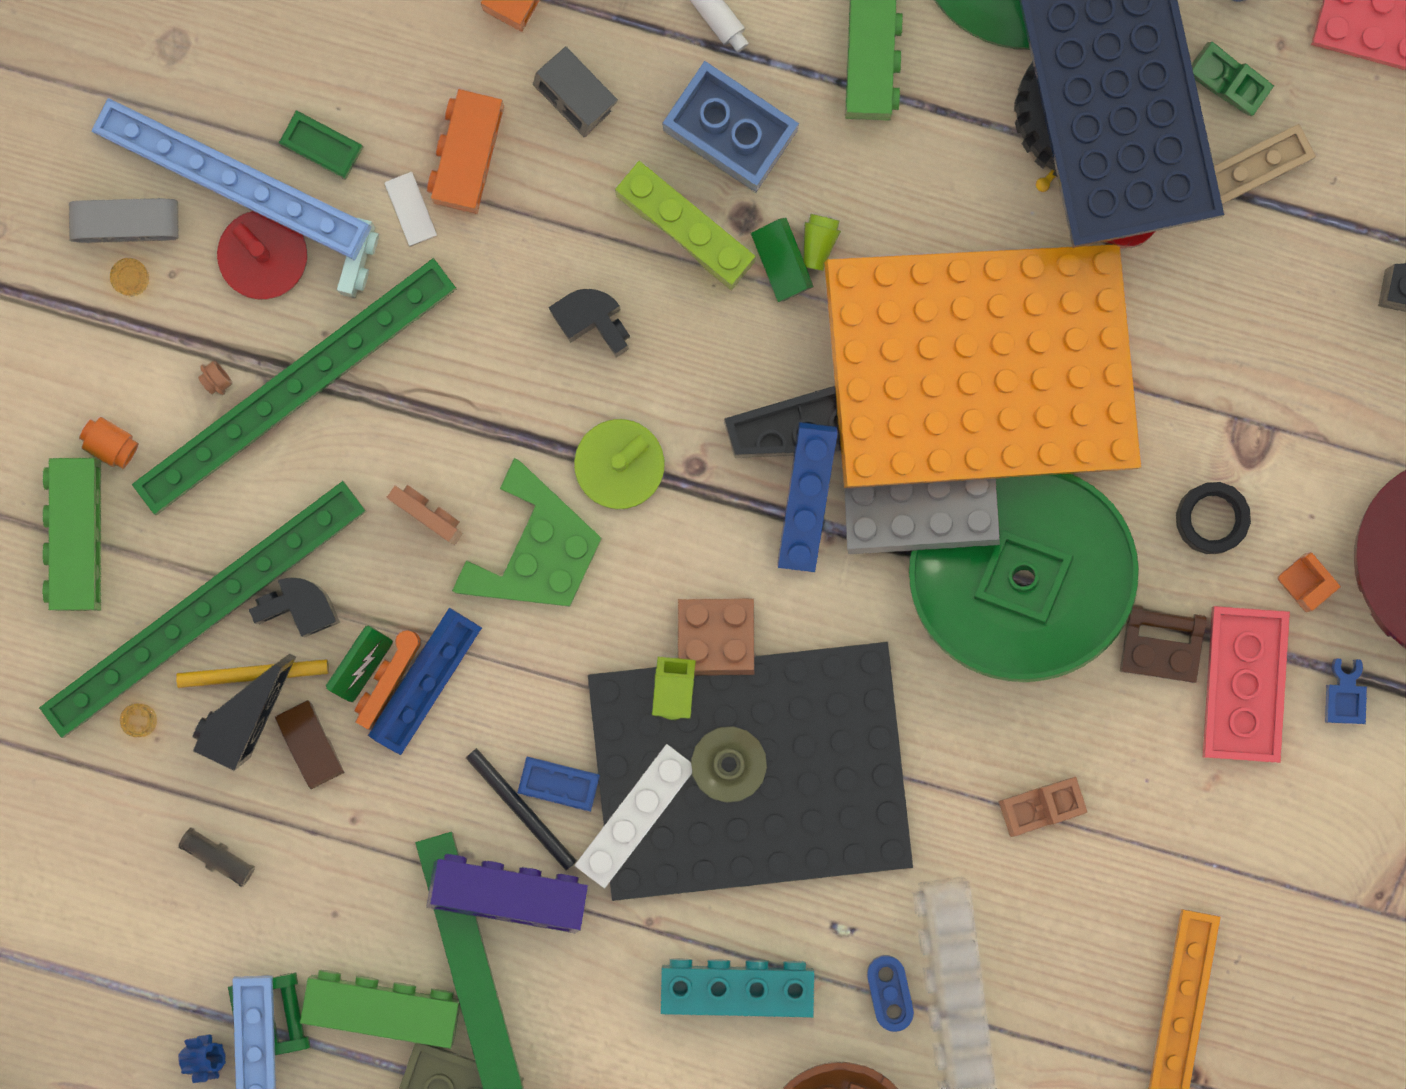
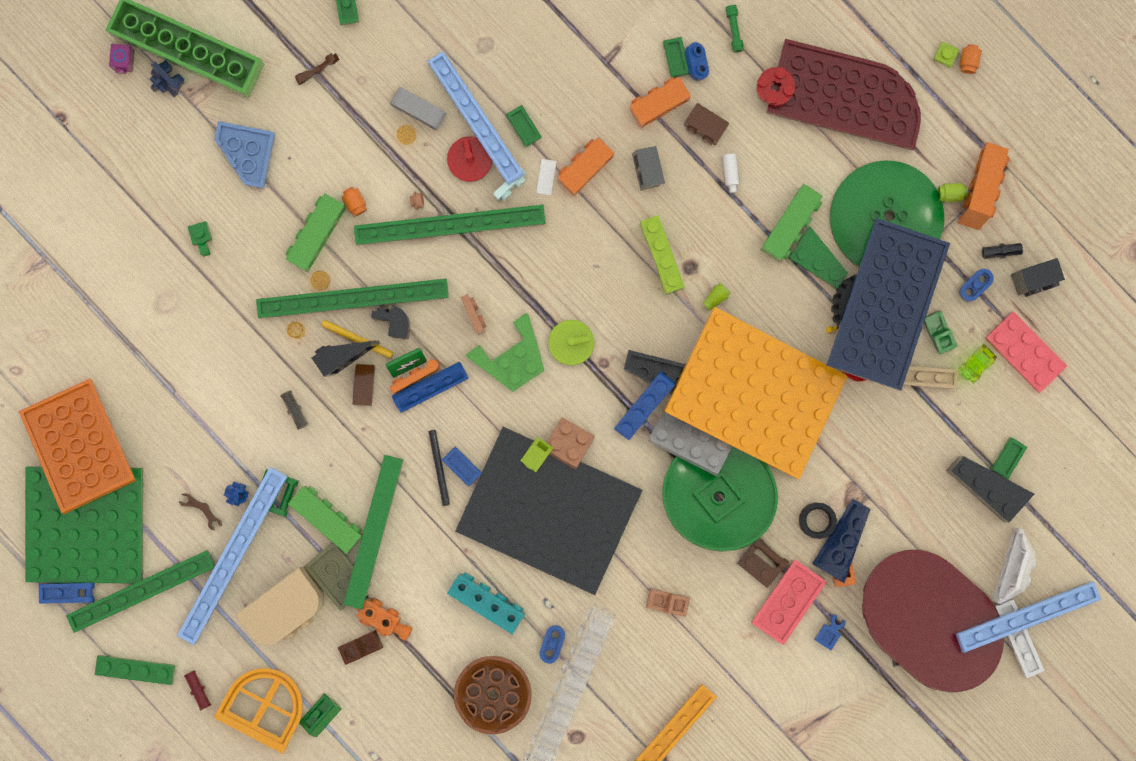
camera: 30 degrees right, 0 degrees up
dark purple brick [426,854,588,934] -> none
black brick [549,289,630,358] -> none
white plate [574,744,692,889] -> none
medium blue brick [662,61,799,193] -> none
olive dish [691,726,767,802] -> none
green tile [751,218,814,302] -> none
none -> clear yellow tile [310,271,330,290]
none -> green wing [788,226,848,289]
none -> dark blue wing [812,499,871,583]
none -> clear neon green brick [958,343,997,384]

